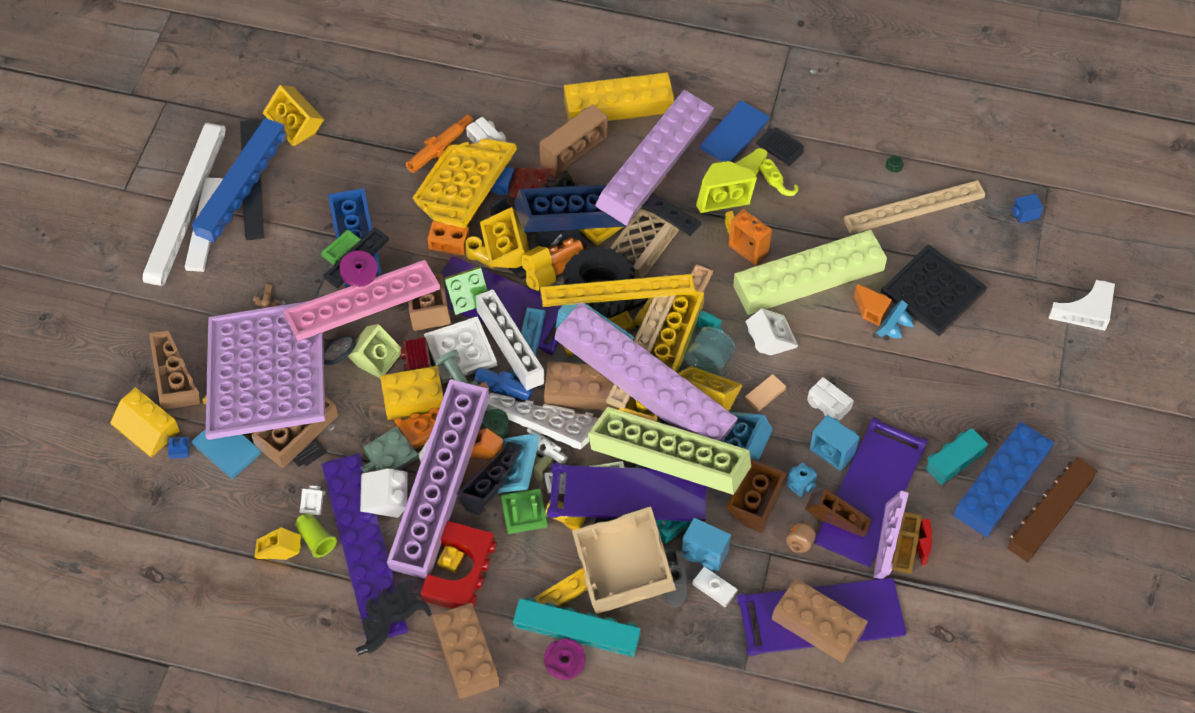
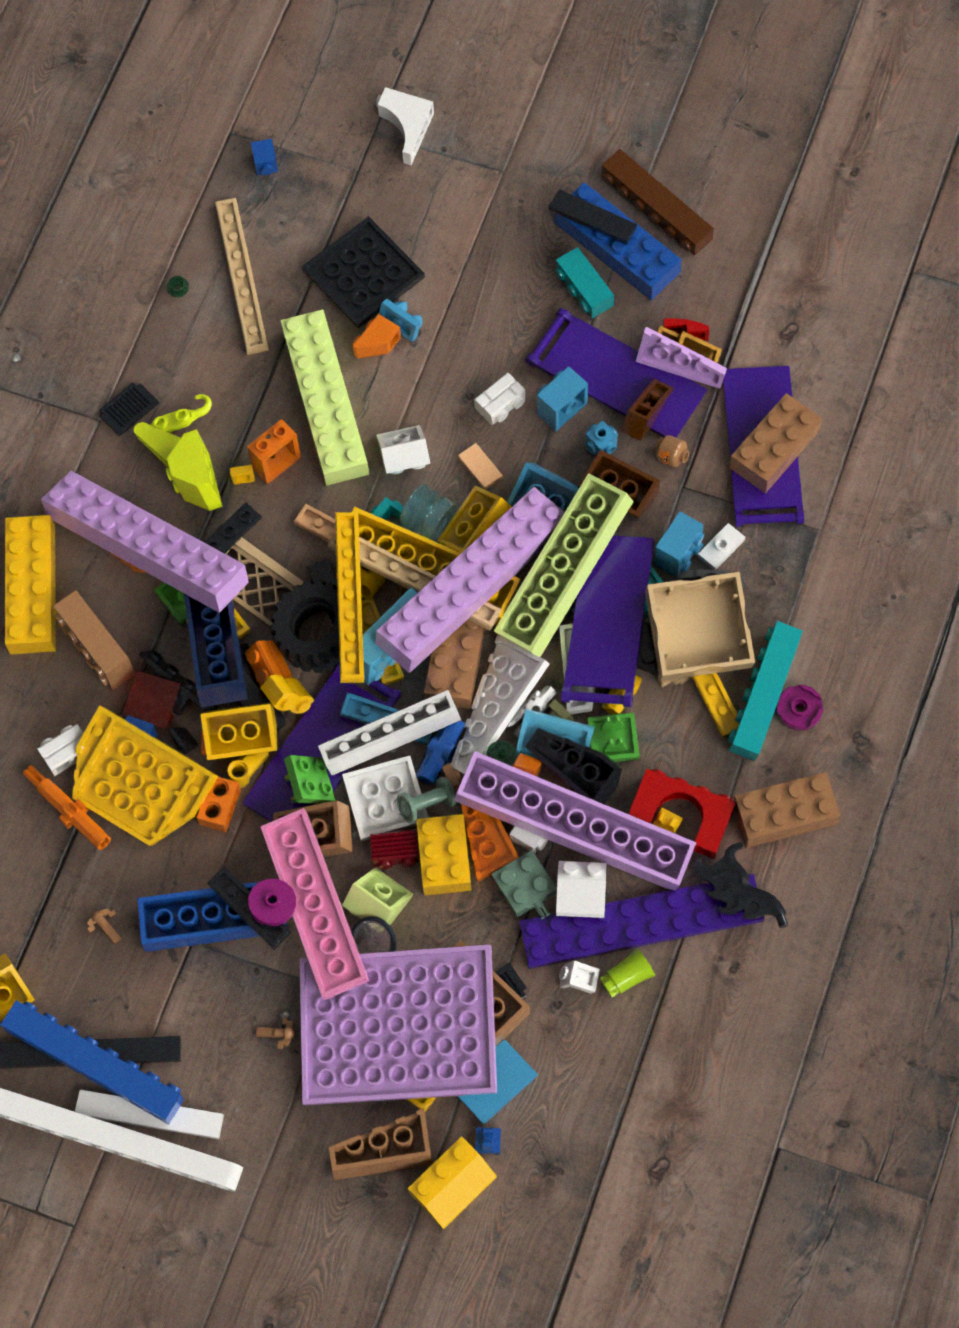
camera: 80 degrees left, 10 degrees up
yellow slope [254,527,301,560] -> none
bright green tile [321,230,361,265] -> none
blue tile [700,100,770,162] -> none
none -> medium nougat piece [87,908,121,944]
none -> black tile [549,189,637,245]

